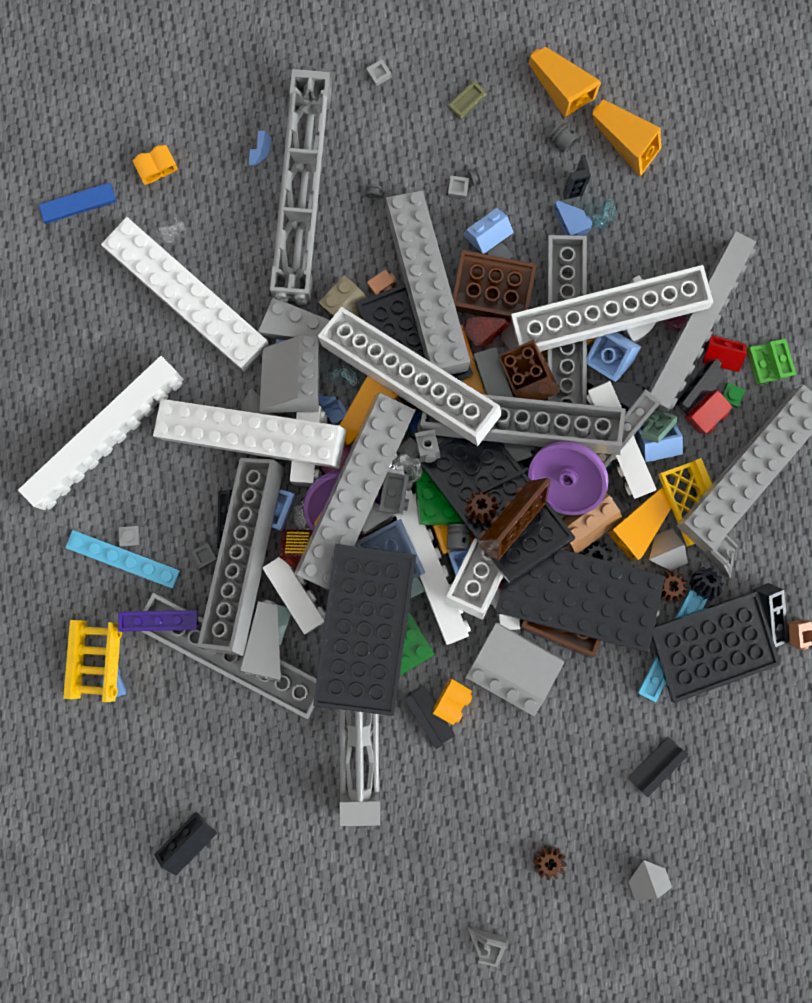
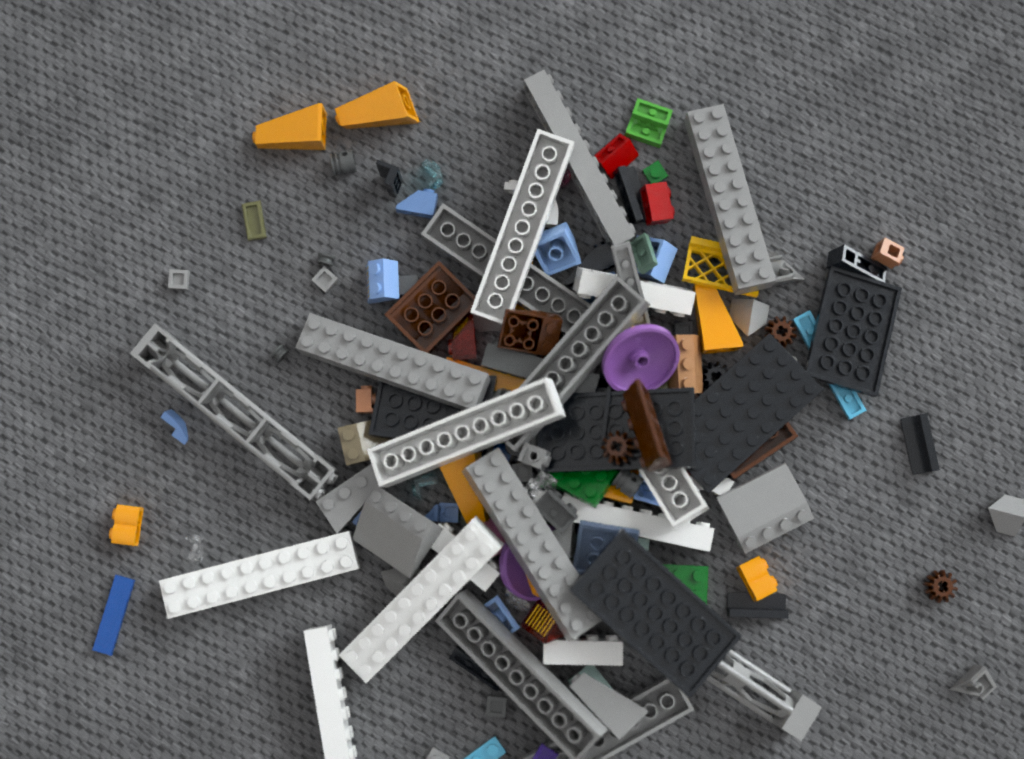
camera: 55 degrees left, 0 degrees up
black gear [689,567,724,601] -> none

